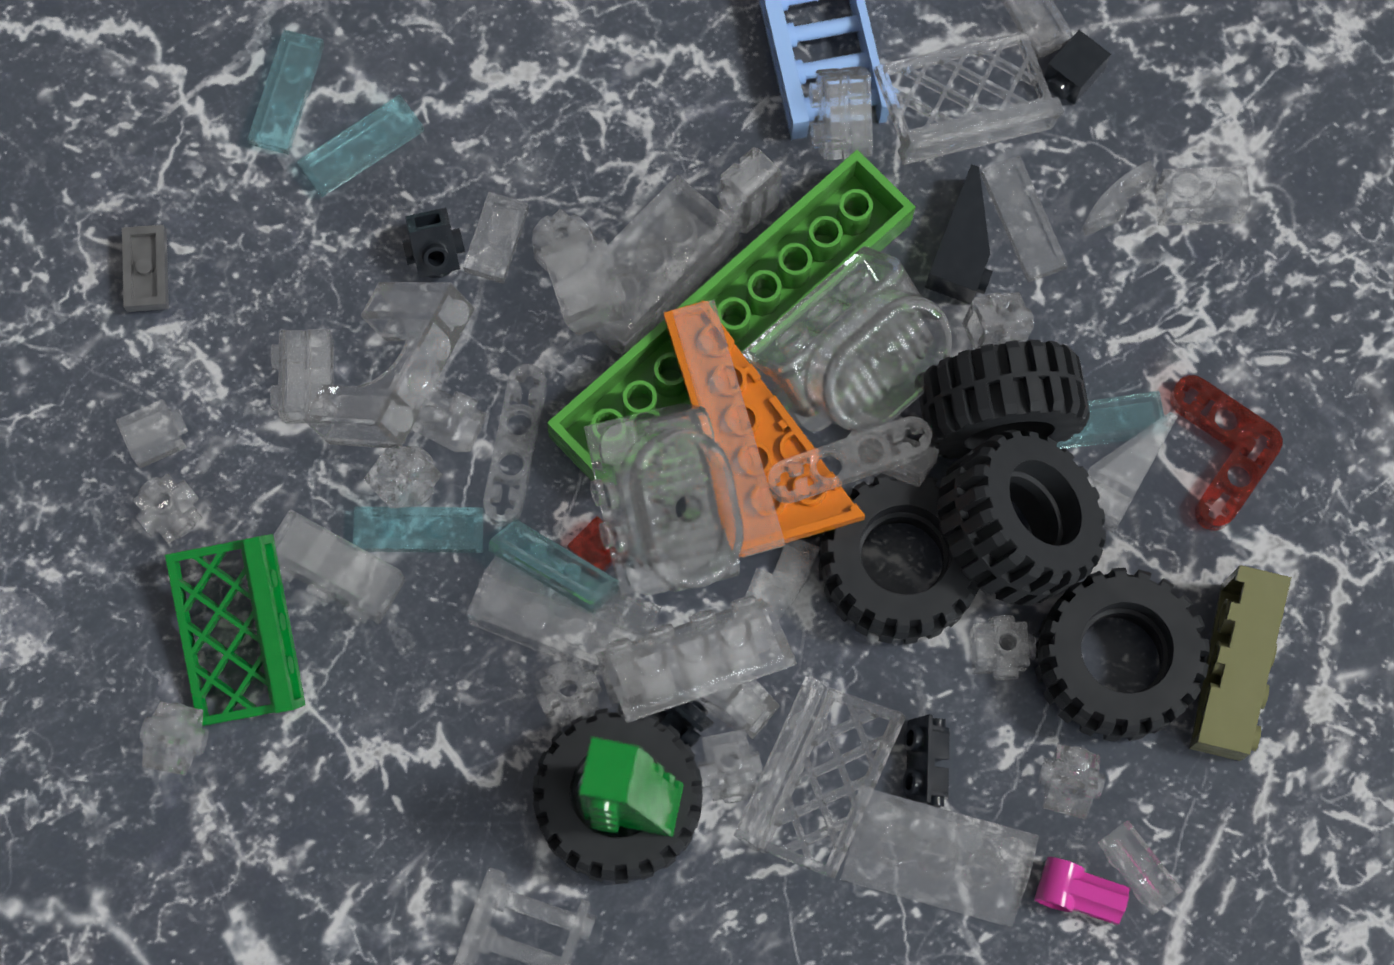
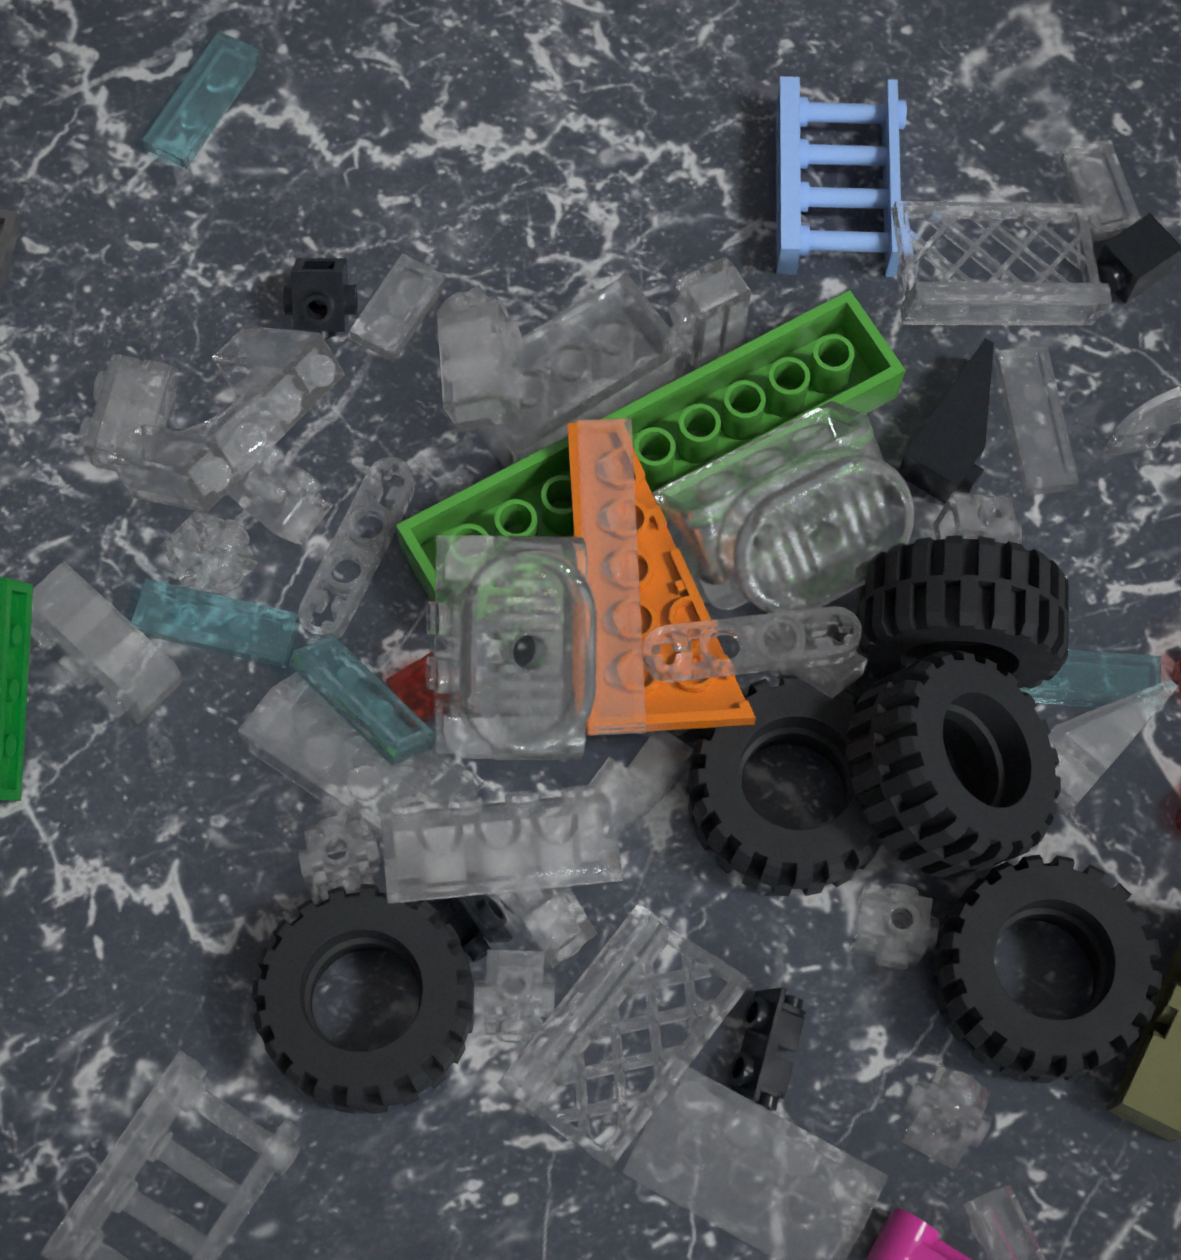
camera: 15 degrees right, 5 degrees down
clear light blue tile [297,95,424,197] -> none
green wedge [579,737,684,837] -> none
clear brick [809,66,873,160] -> none

